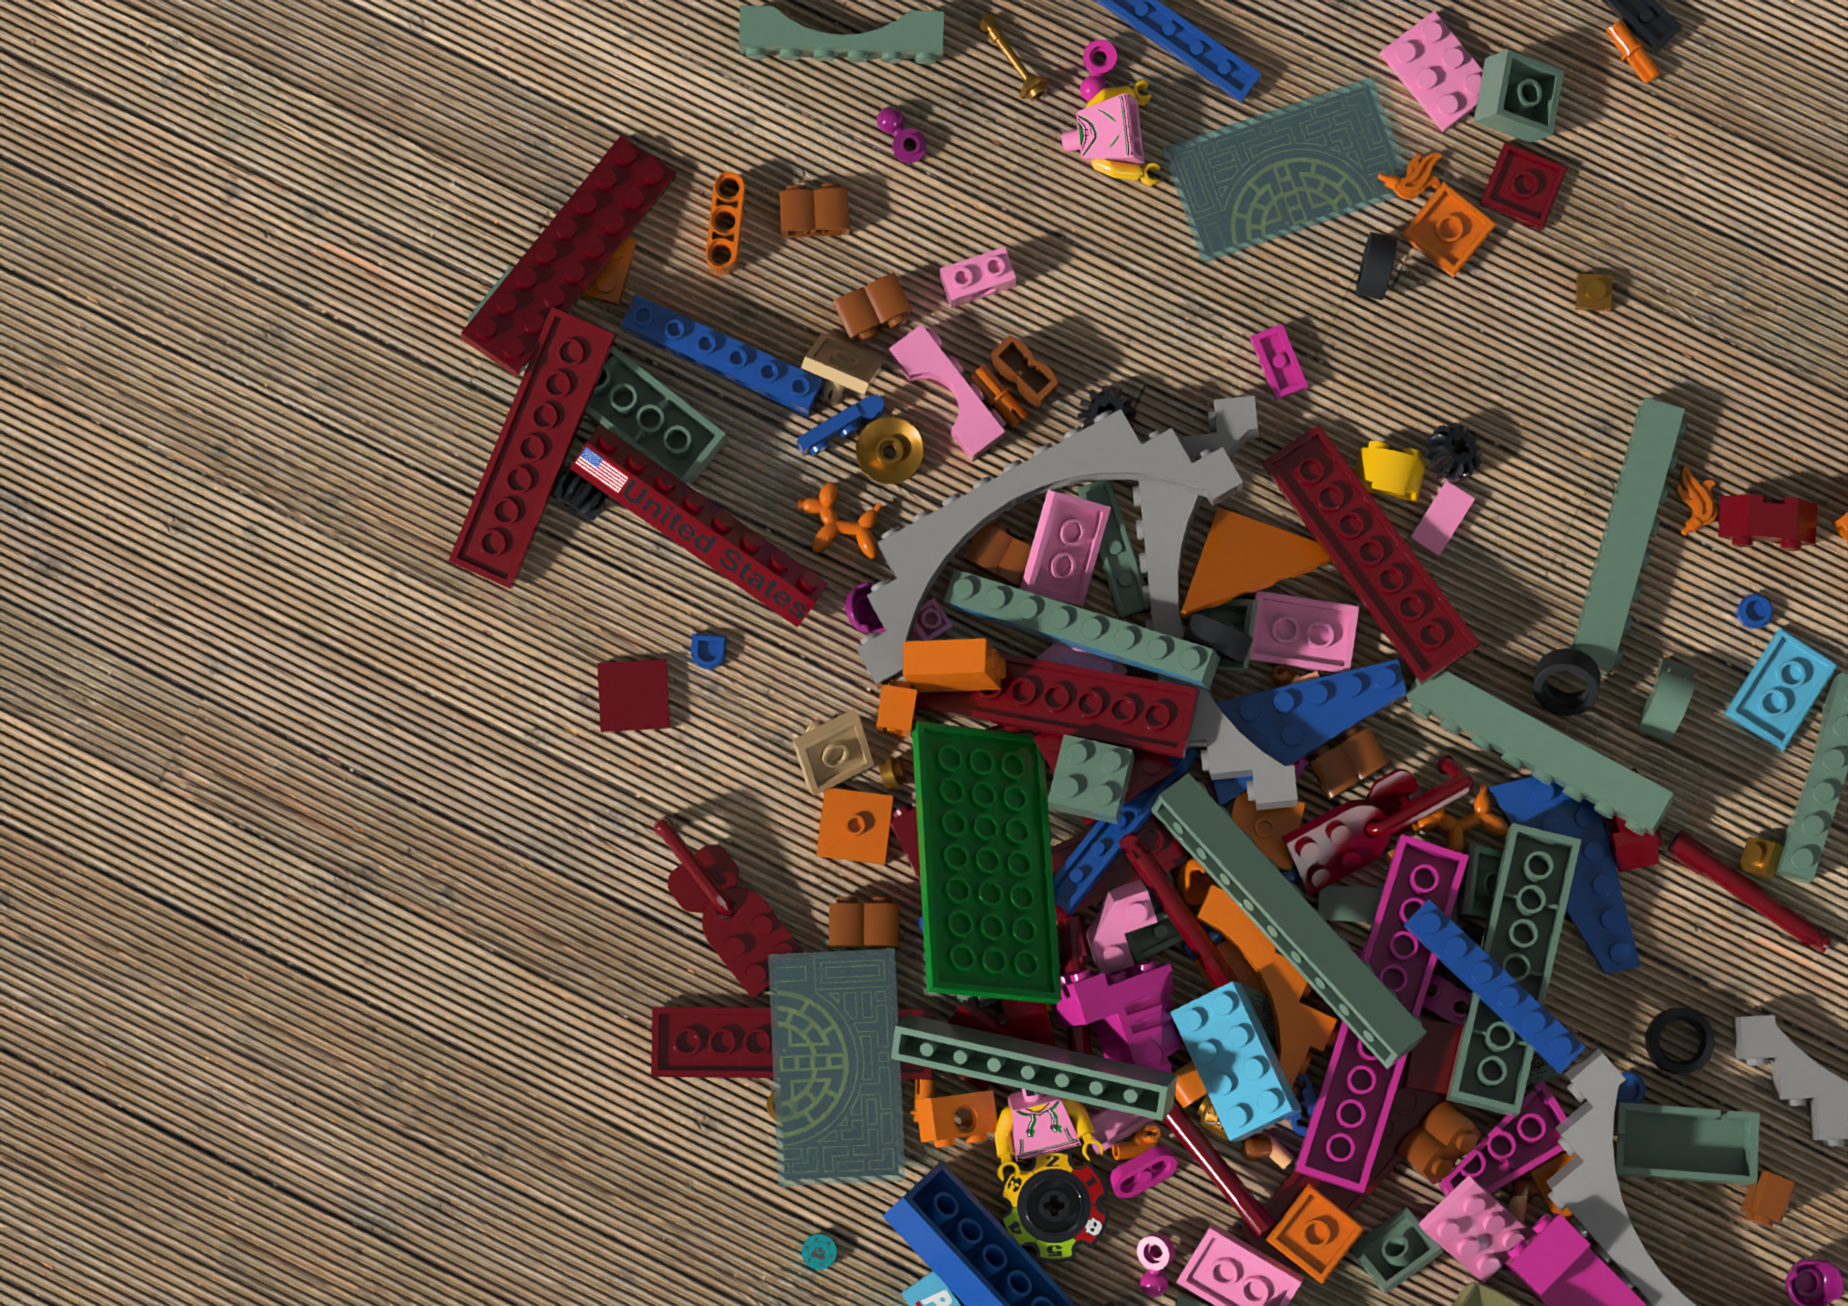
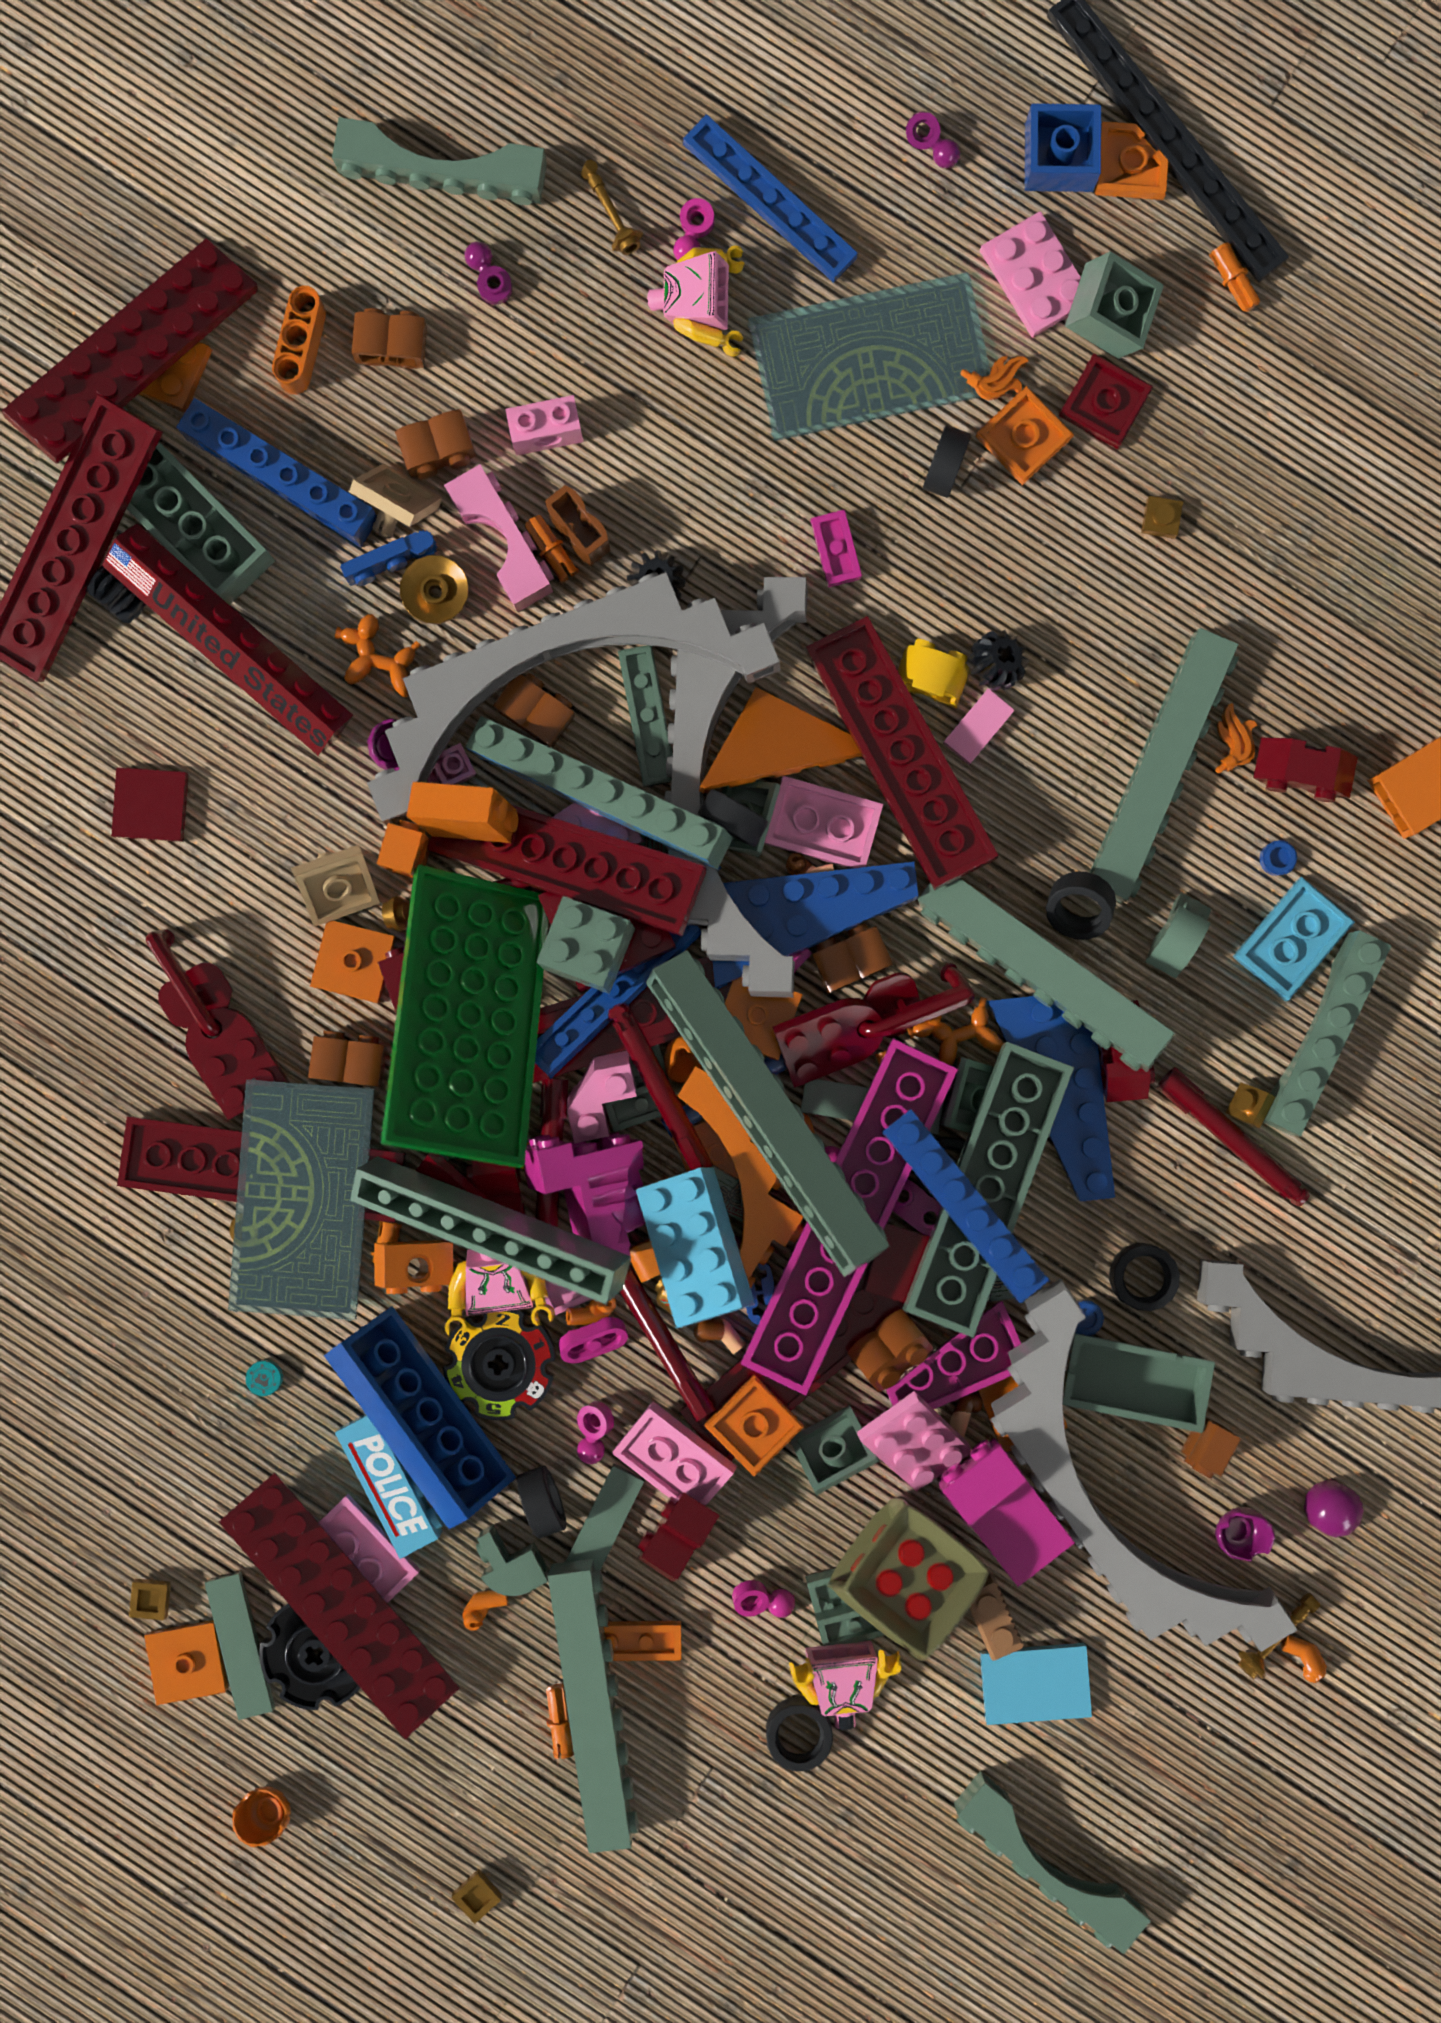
camera: 10 degrees right, 5 degrees up
blue tile [691,634,727,670] -> none
bright pink plate [1020,490,1111,607] -> none

